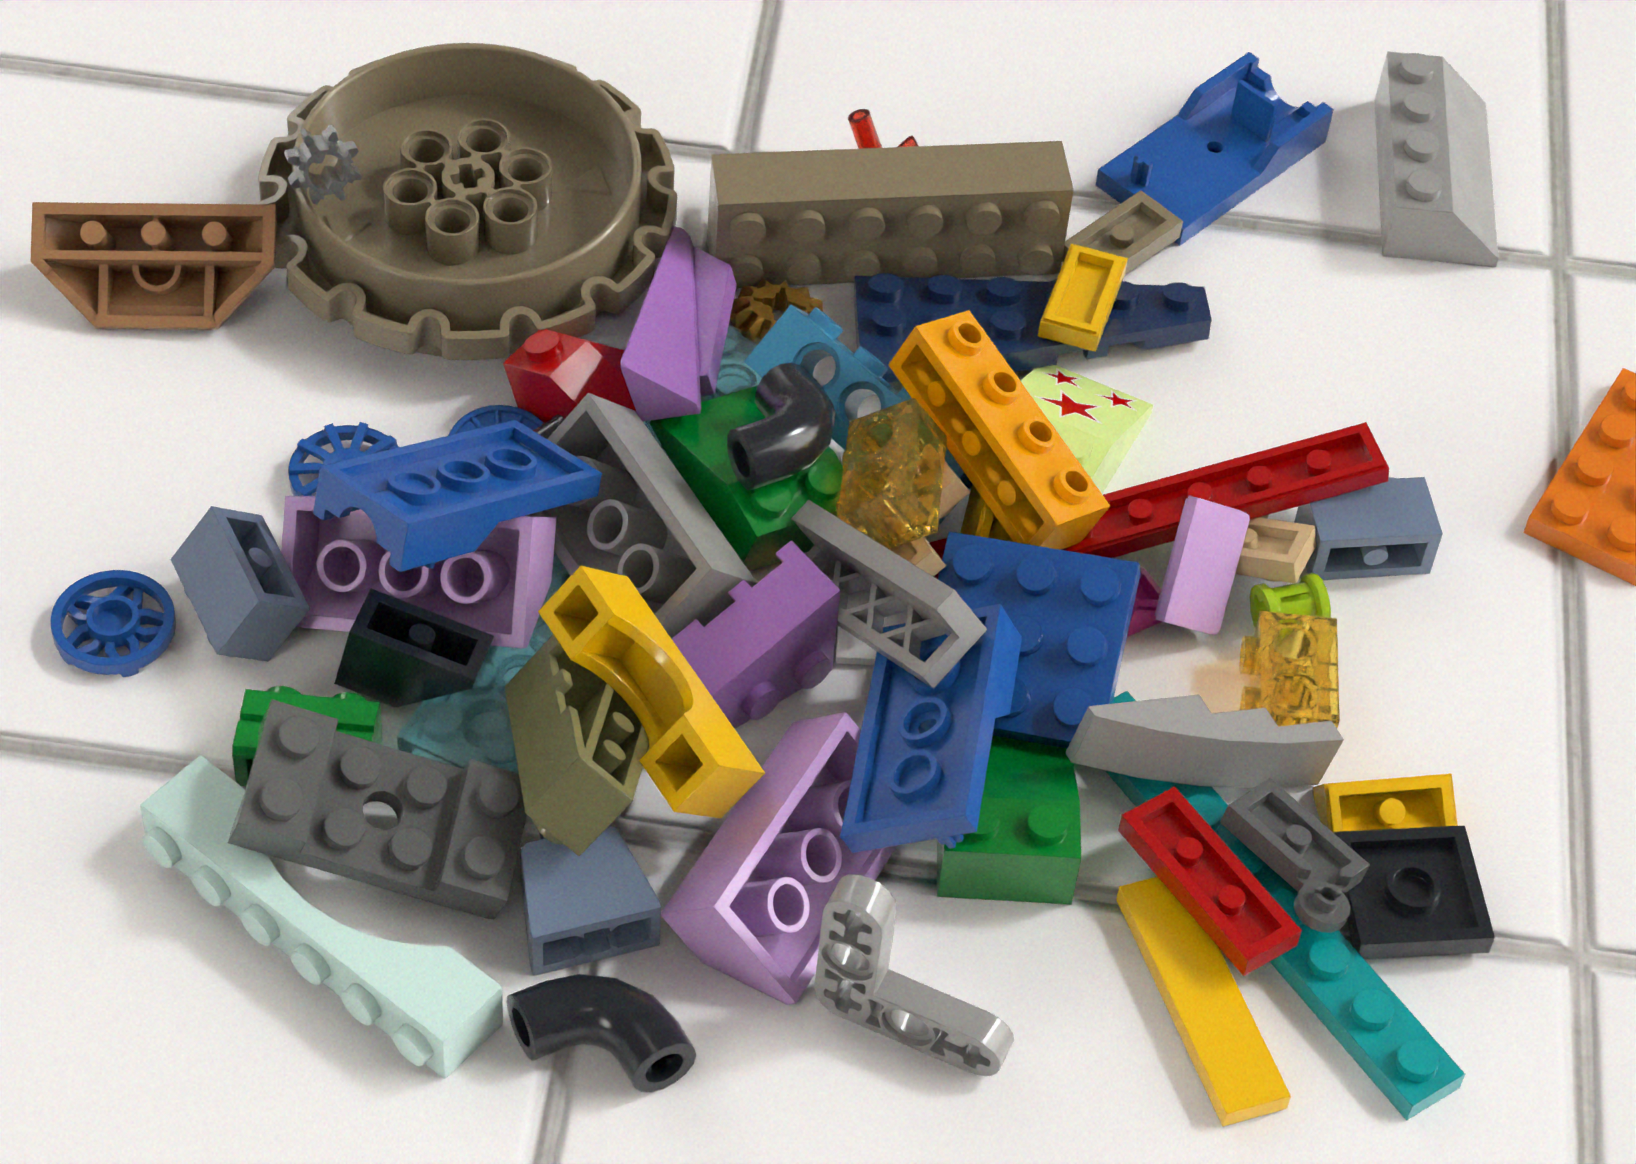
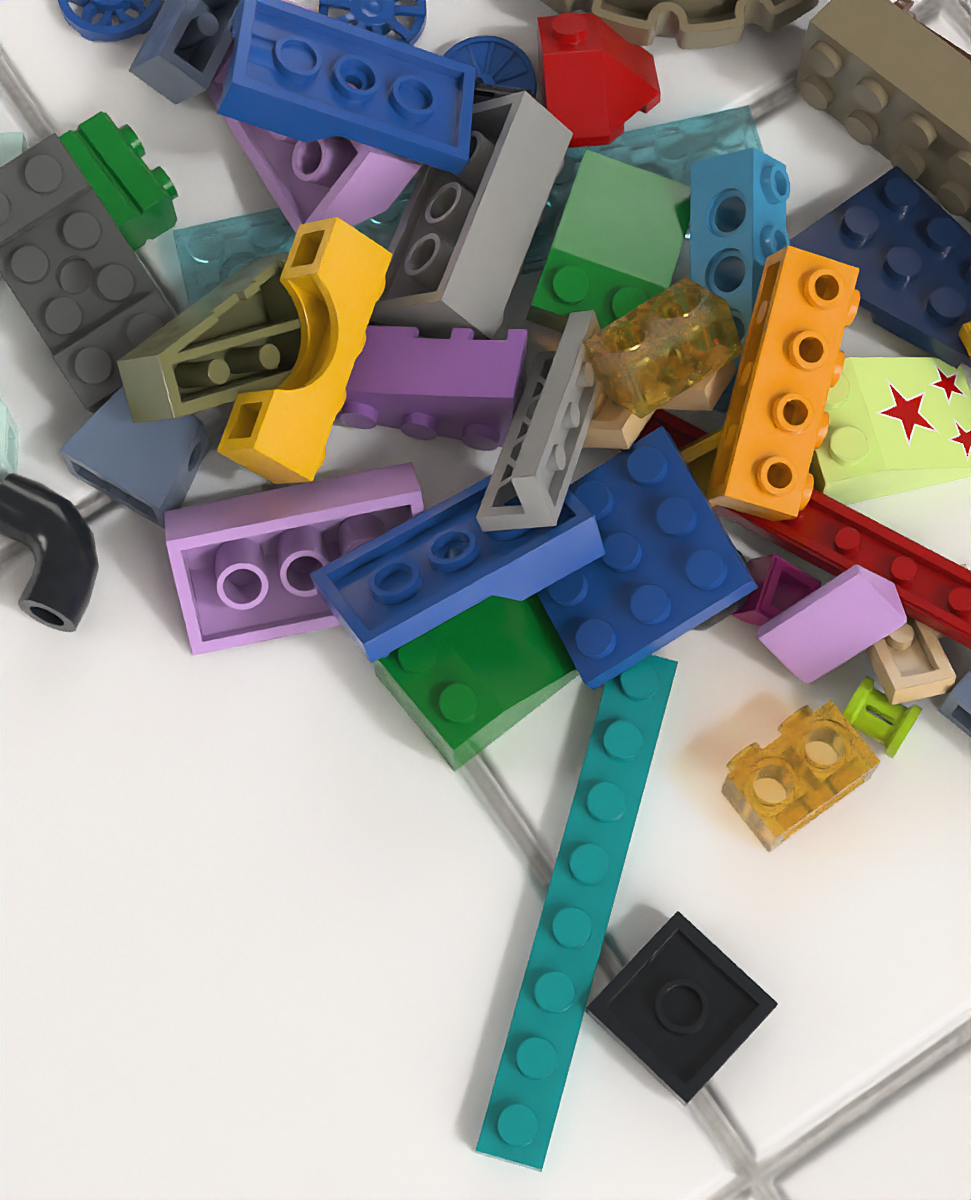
camera: 55 degrees right, 20 degrees up
black slope [334,588,494,708] -> none
medium lavender wedge [621,227,737,421] -> none
black cylinder [727,363,836,490] -> none
pearl gold gear [730,279,823,345] -> none
light grey beam [814,874,1014,1076] -> none
light grey slope [1066,694,1344,788] -> none
yellow tile [1116,876,1291,1127] -> none
red plate [1118,786,1302,976] -> none
dark grey hinge [1220,778,1370,932] -> none
yellow slope [1313,773,1458,833] -> none

